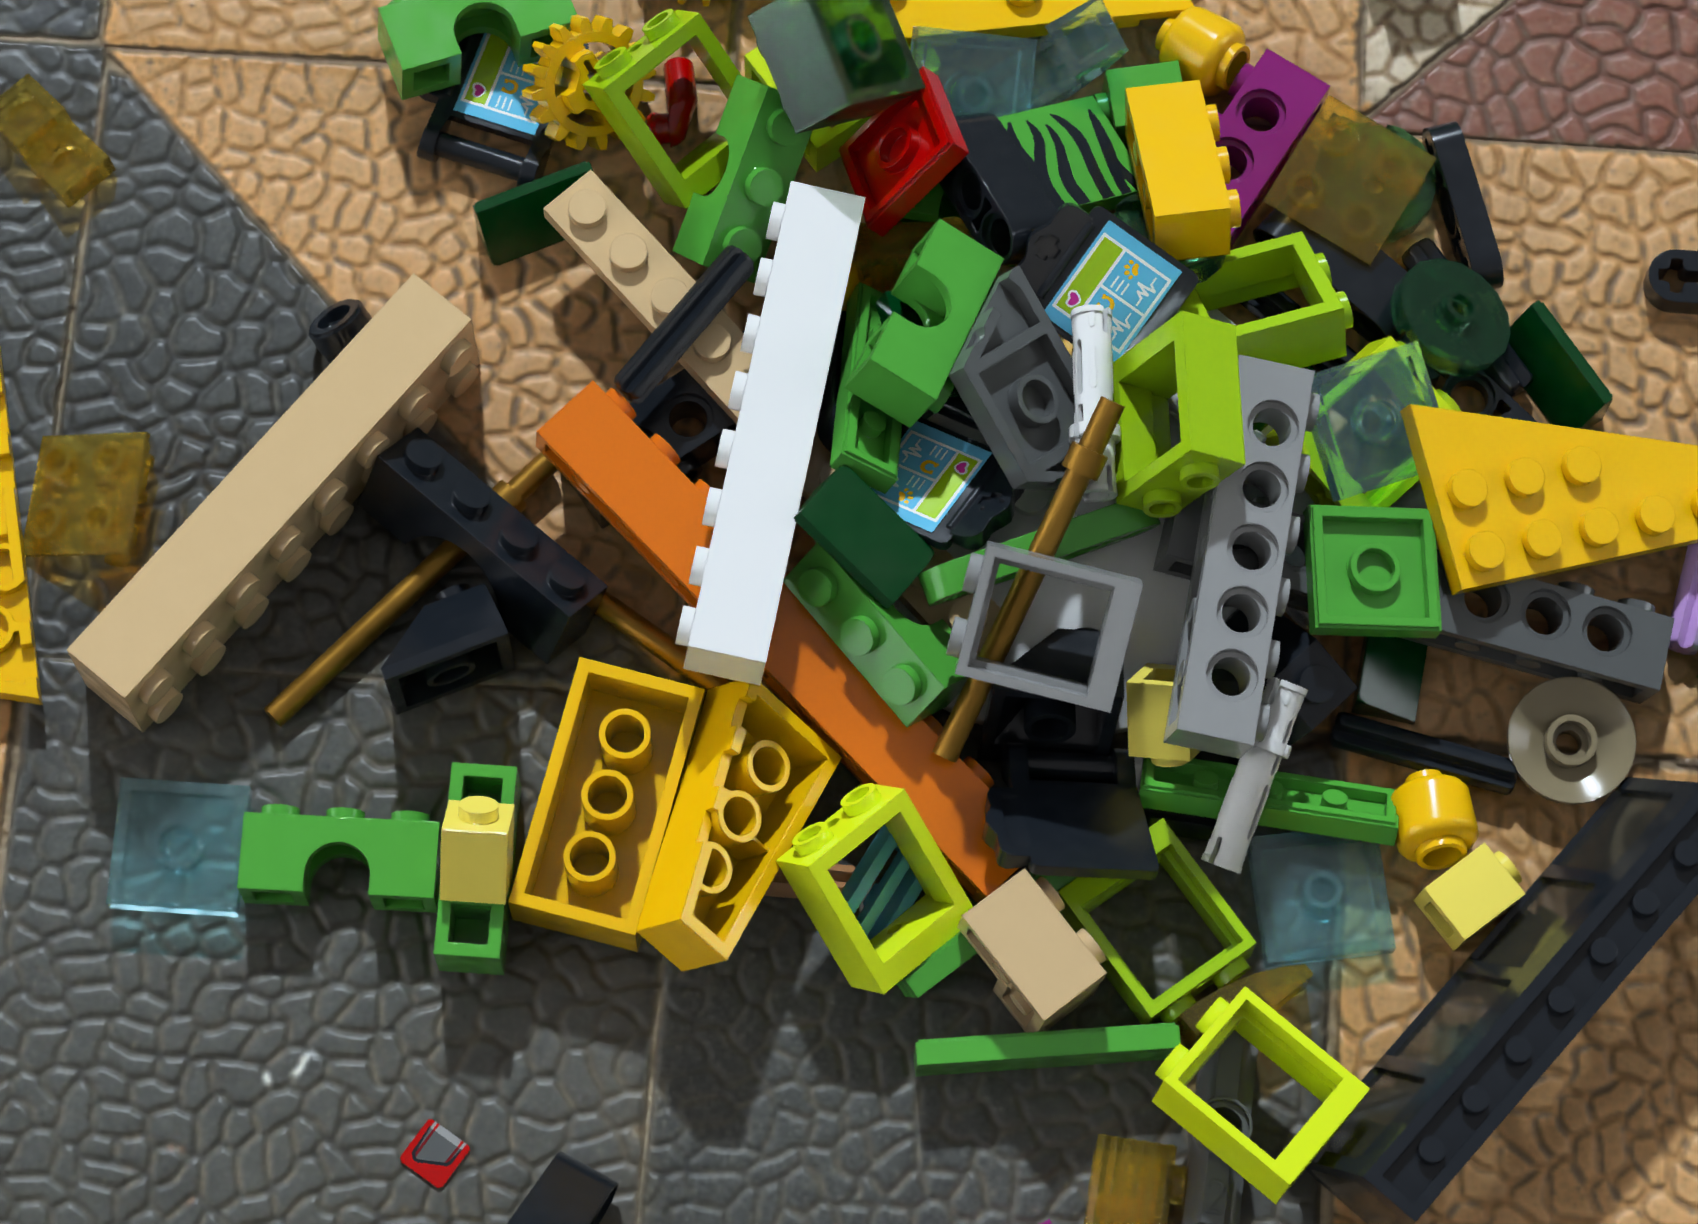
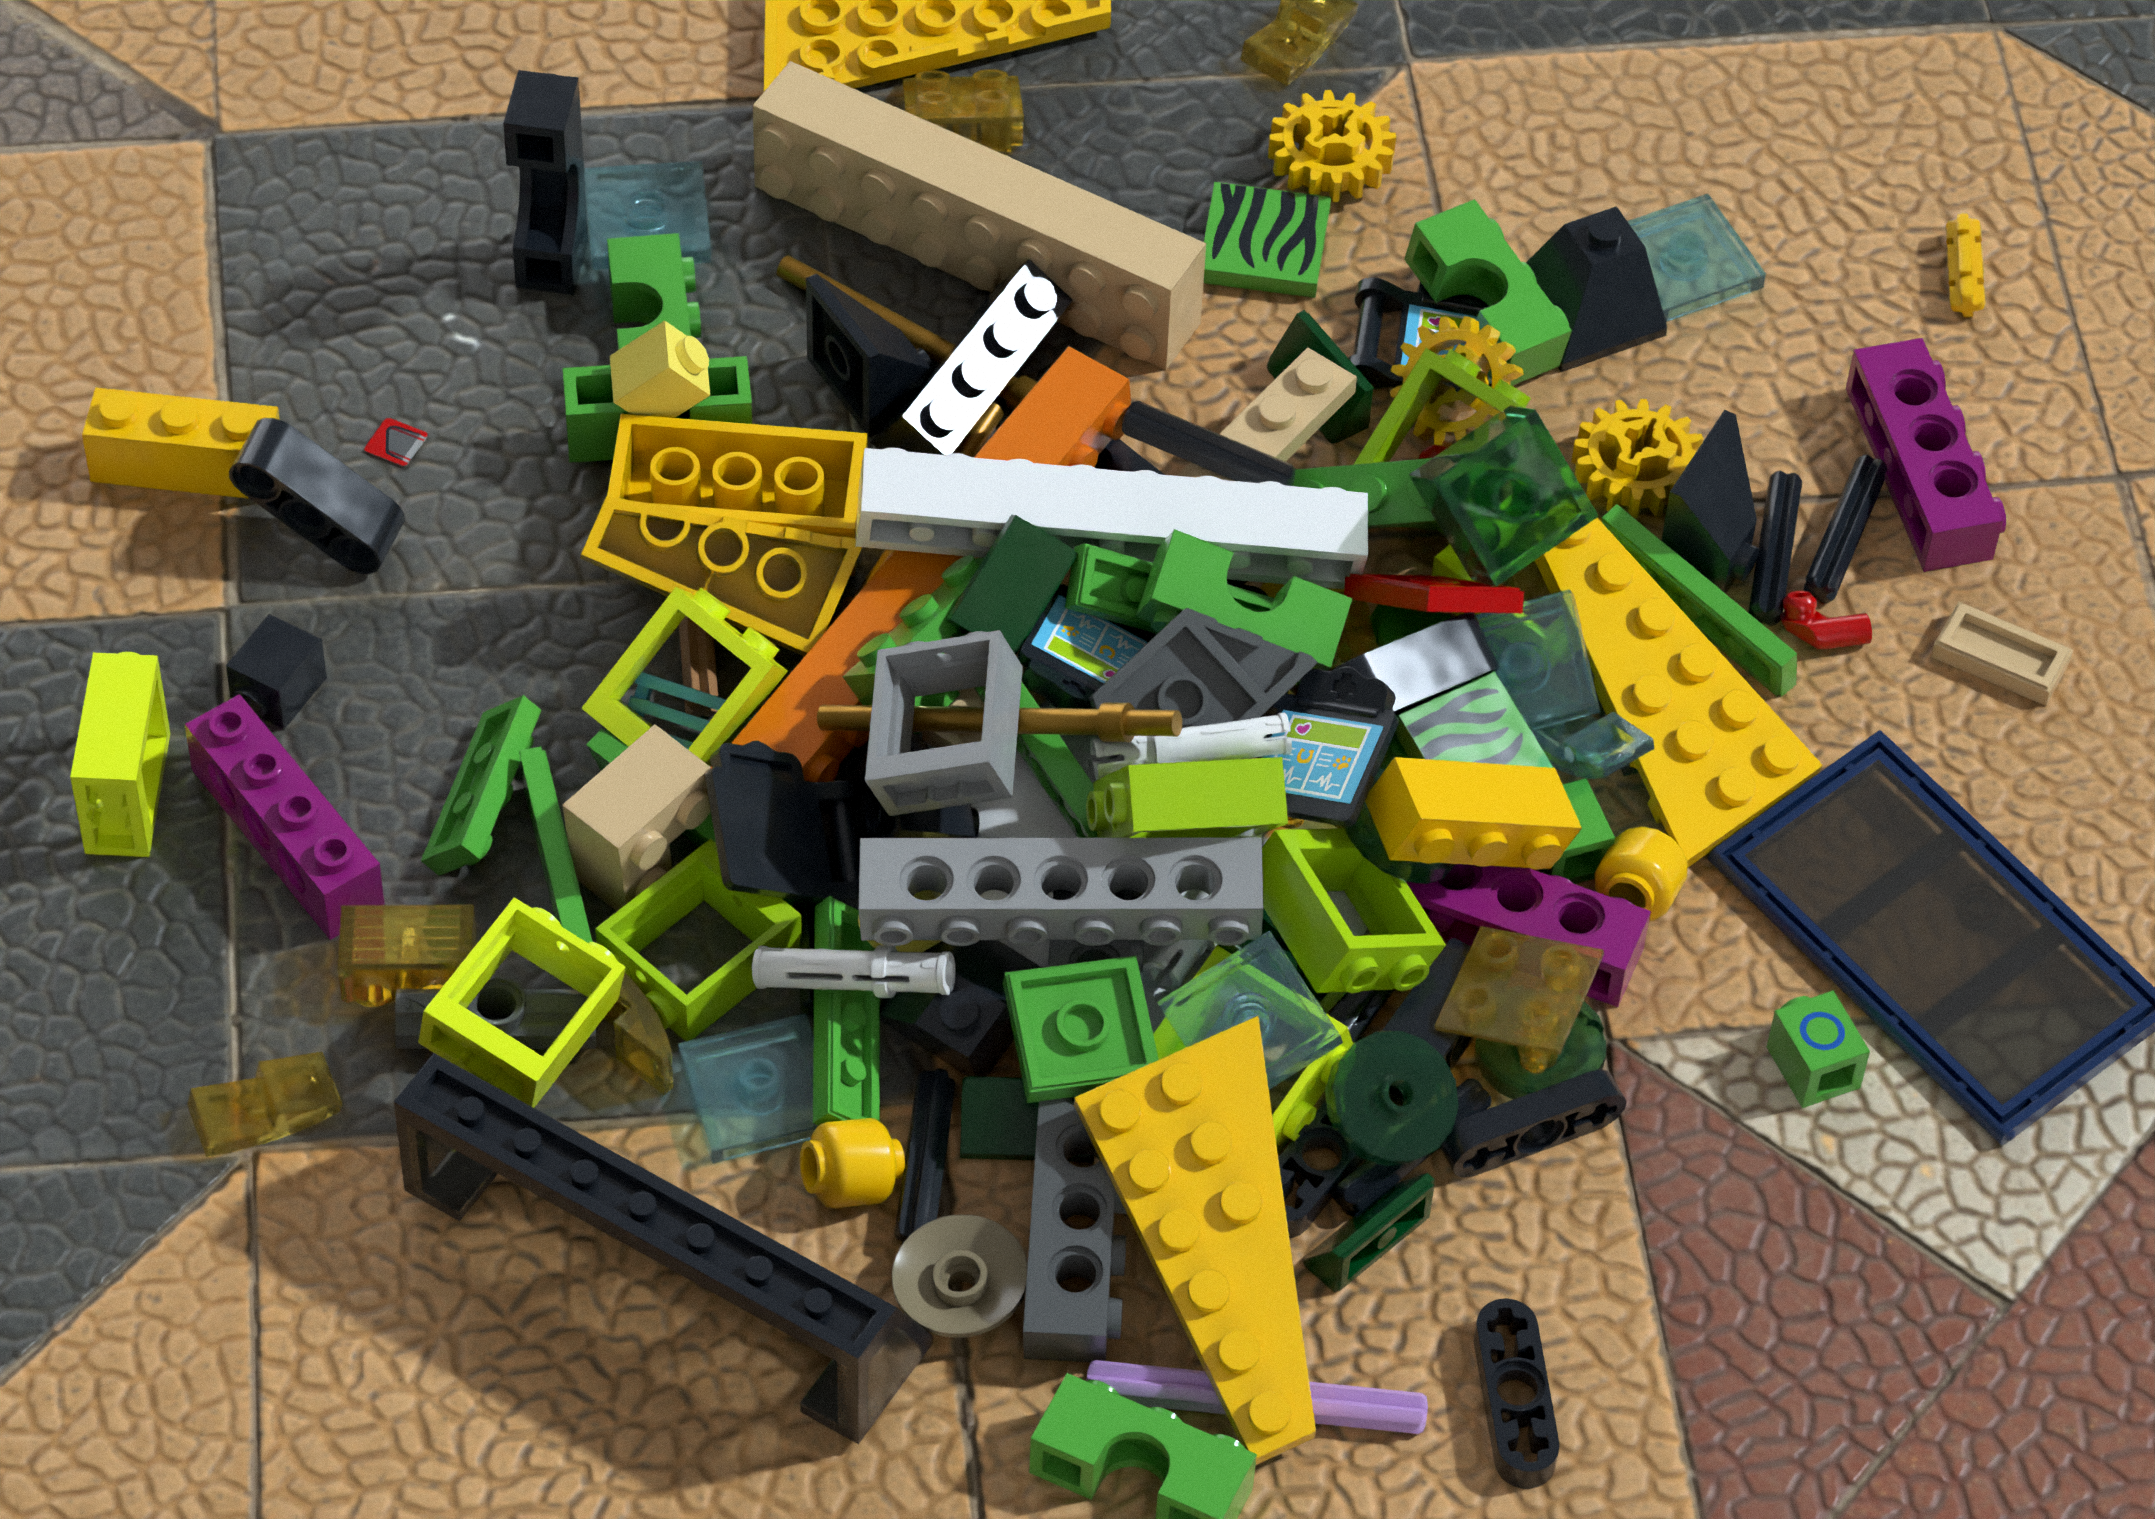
camera: 80 degrees right, 20 degrees down
light yellow brick [1413,842,1526,951] -> none
none -> bright green plate [421,695,541,876]
none -> black arch [503,70,588,295]
none -> bright green tile [1204,182,1331,298]
none -> yellow gear [1268,90,1396,202]

